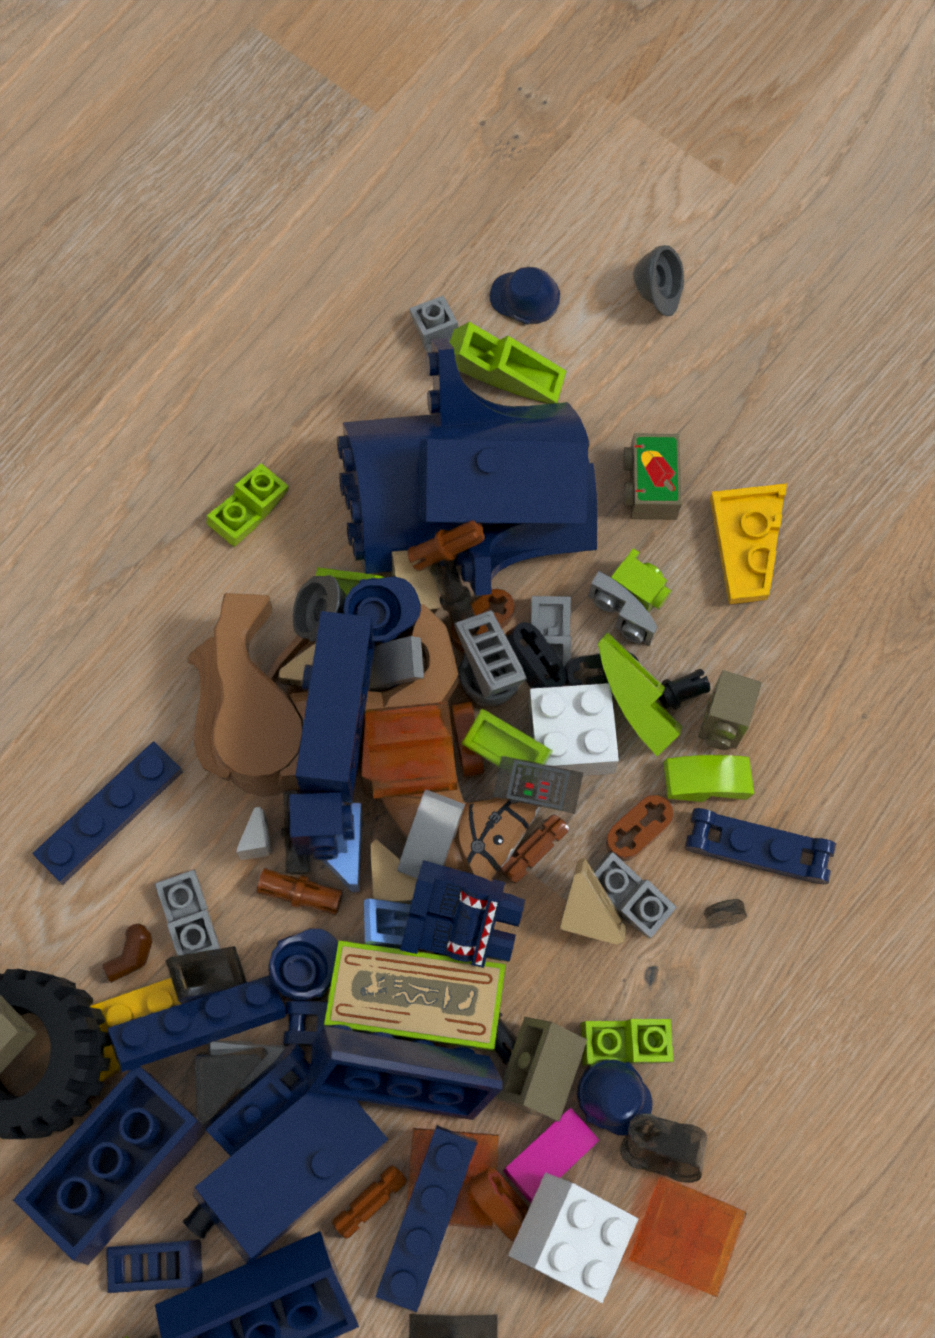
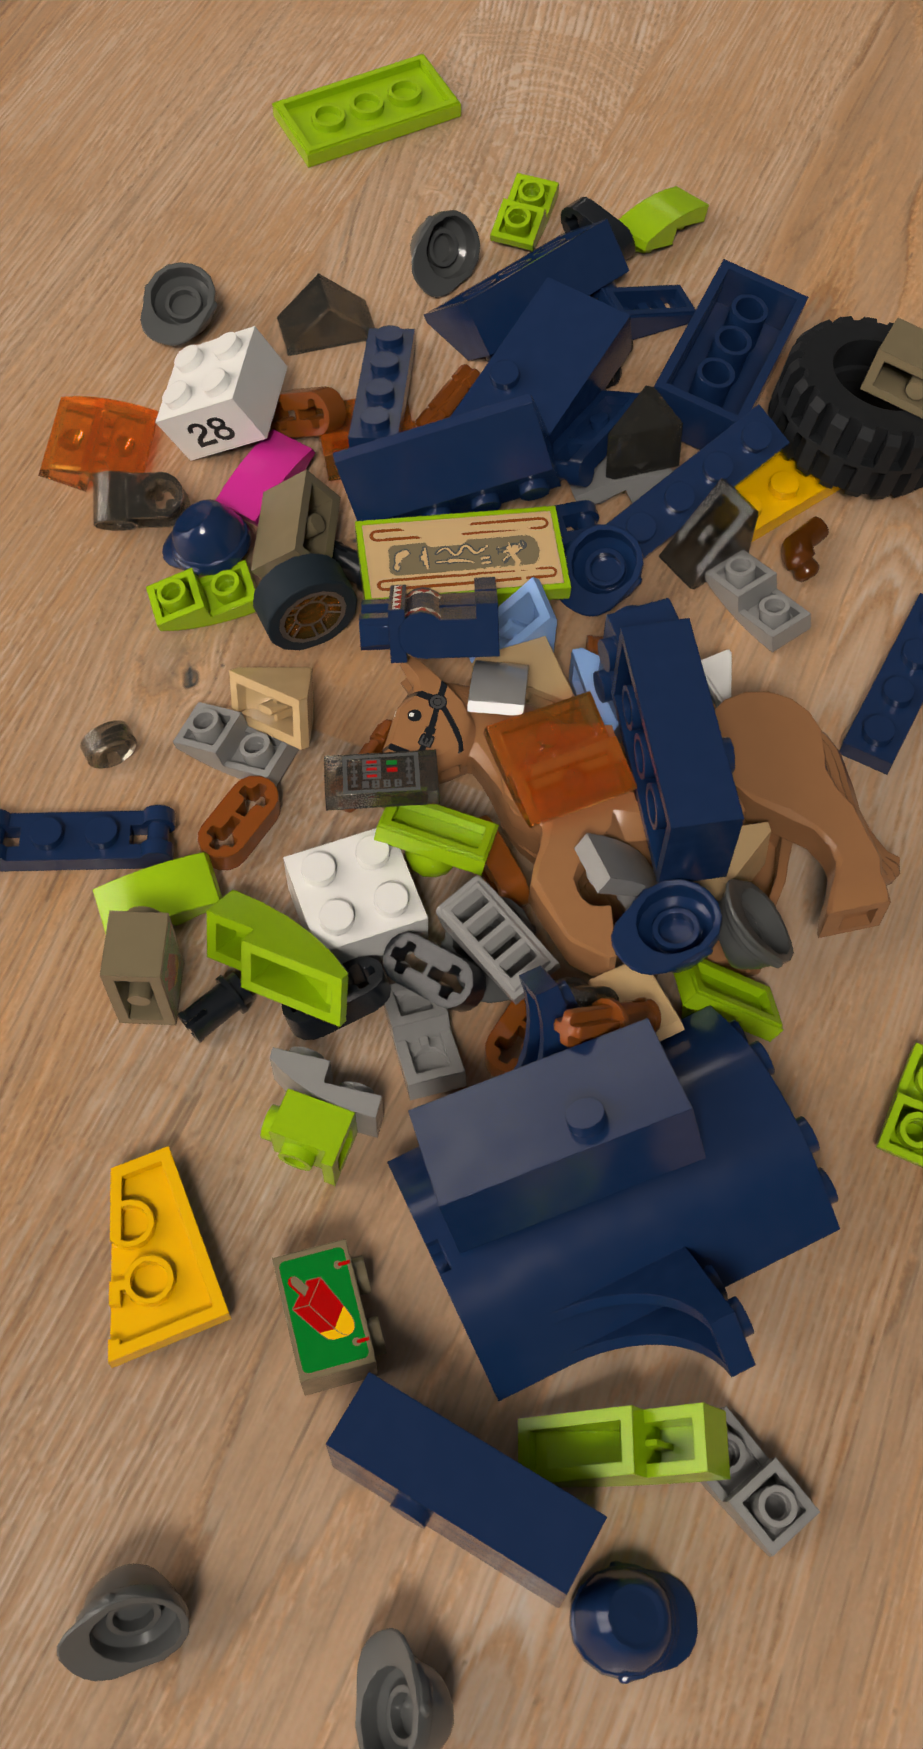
camera: 165 degrees right, 10 degrees down
none -> dark grey hat [57,1563,189,1681]
none -> black wheel [253,553,358,651]
none -> dark blue brick [326,1372,607,1609]

